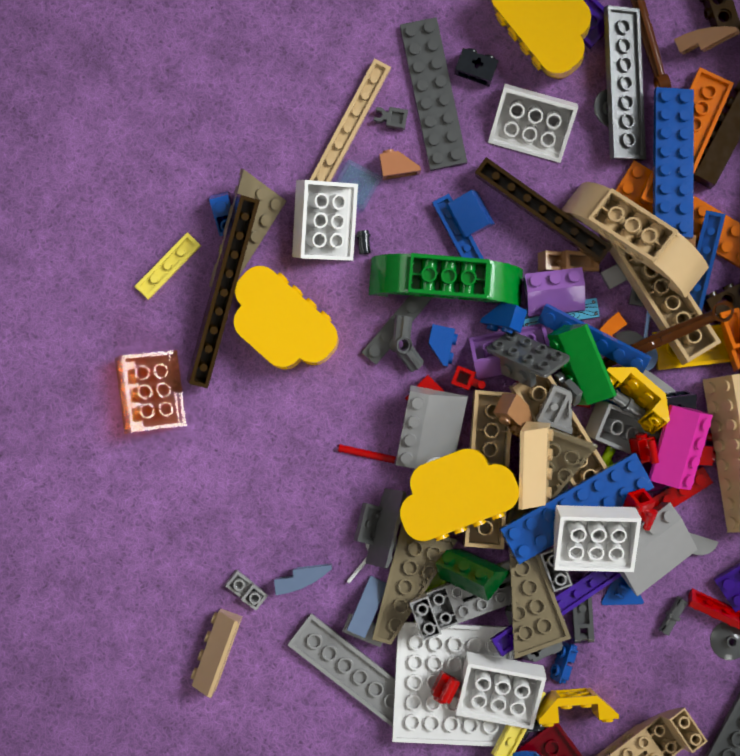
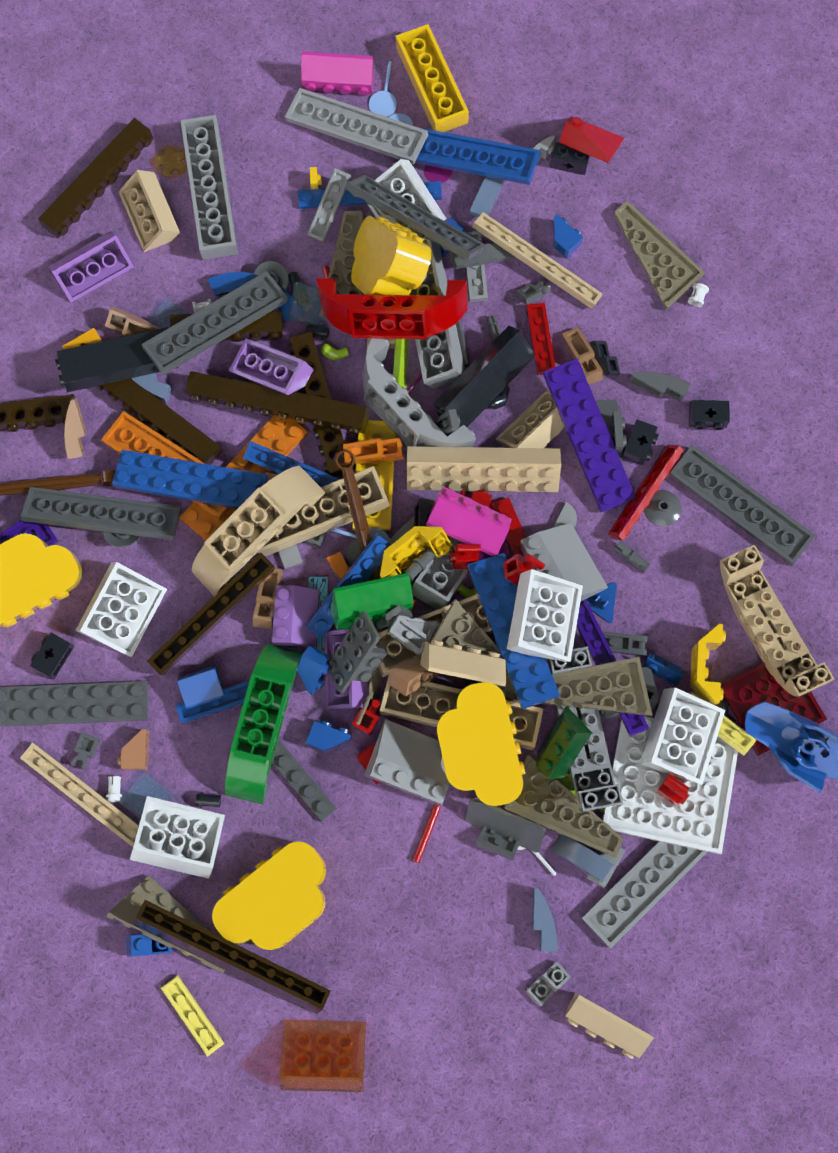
camera: 80 degrees left, 10 degrees down
dark grey piece [389,315,424,372] -> none
none -> white pin [106,776,122,802]
none -> dark tan piece [356,670,382,725]

